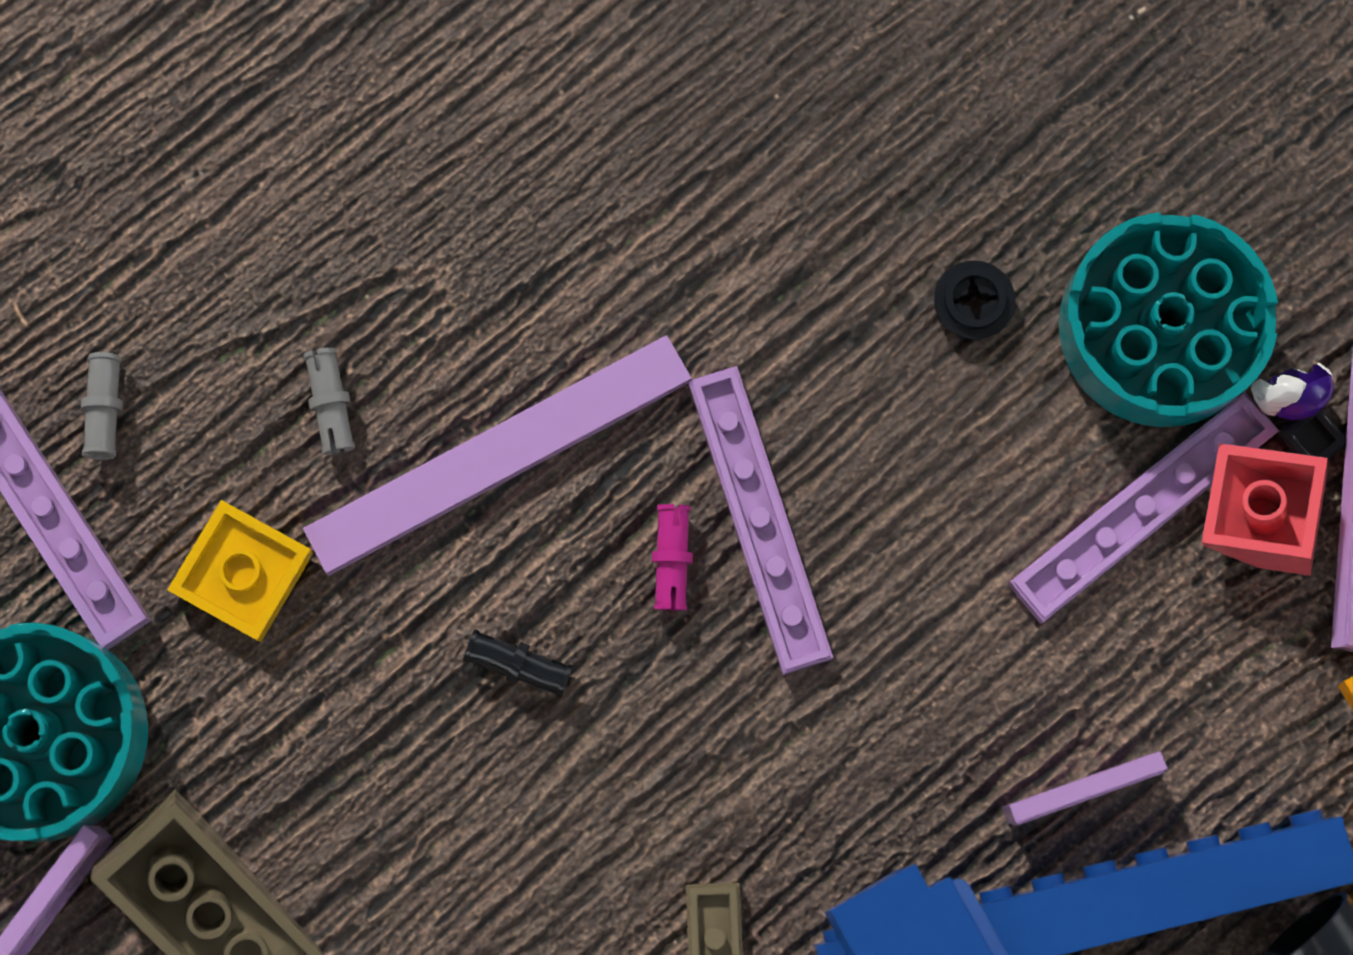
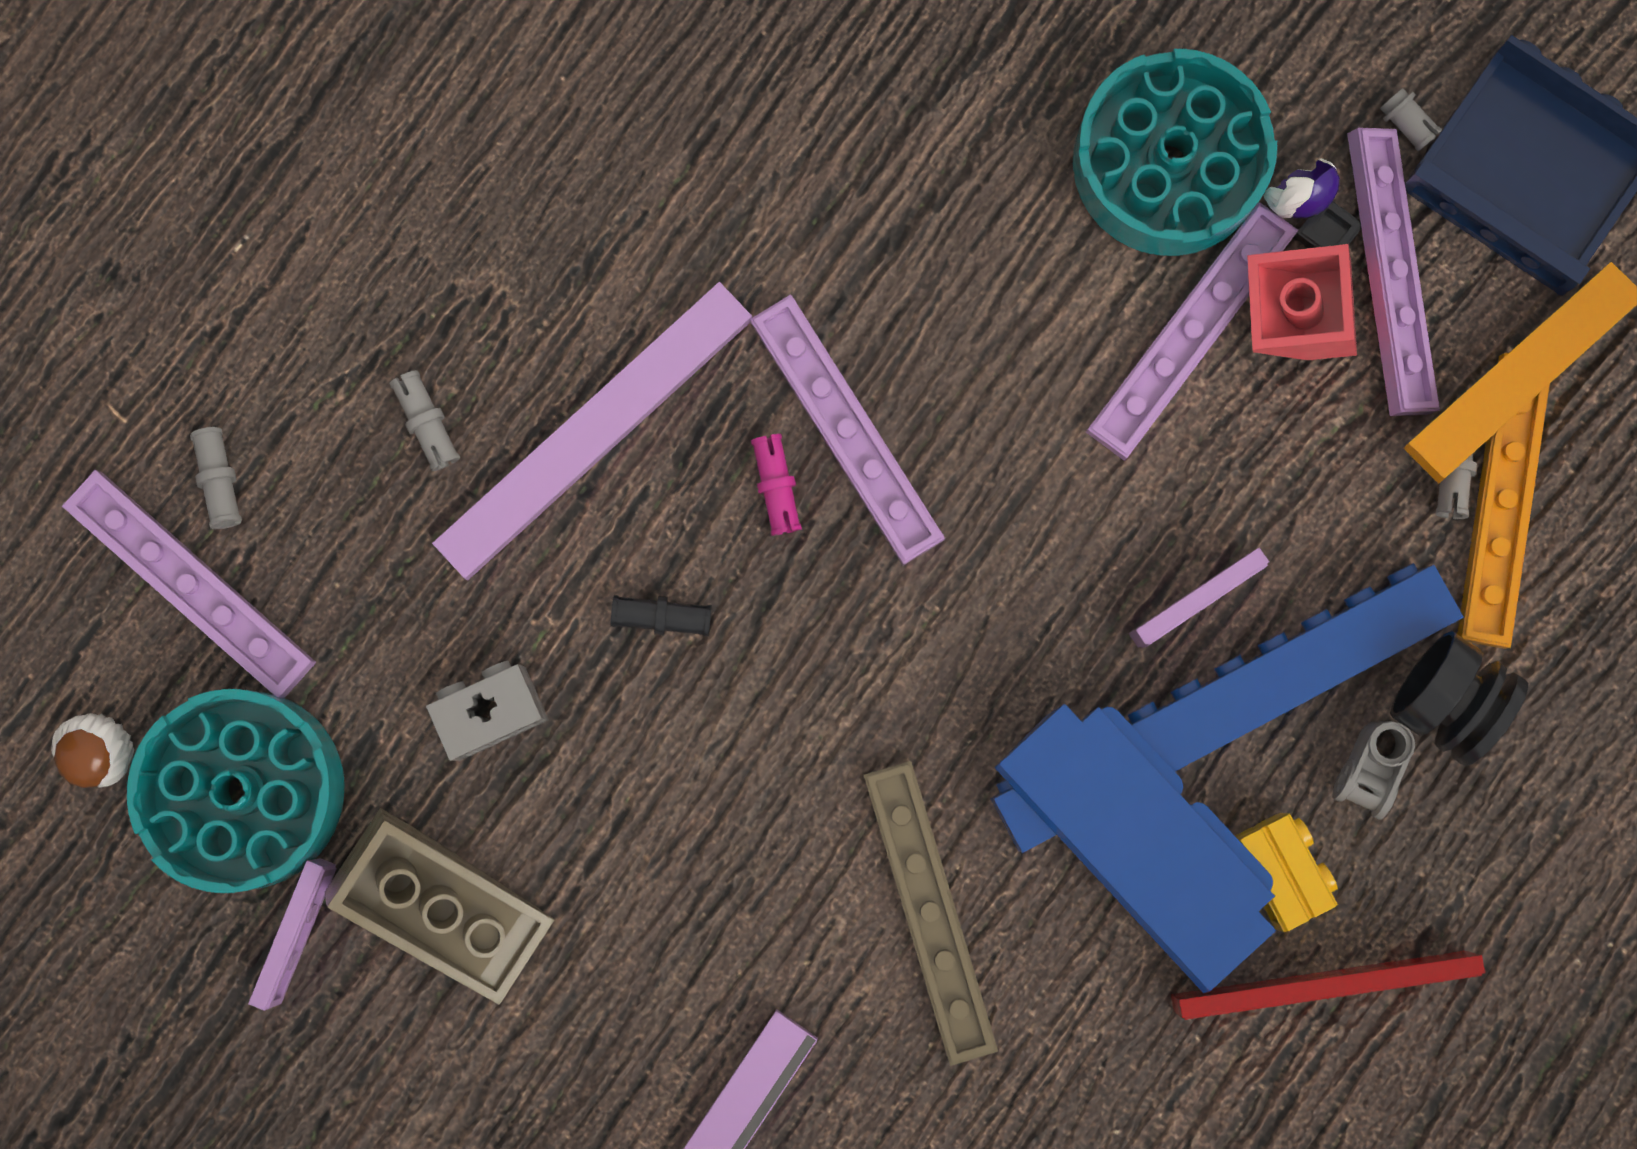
camera: 10 degrees left, 5 degrees up
yellow plate [167,500,314,642] -> none
black gear [933,260,1016,342] -> none
none -> light grey brick [426,661,549,761]

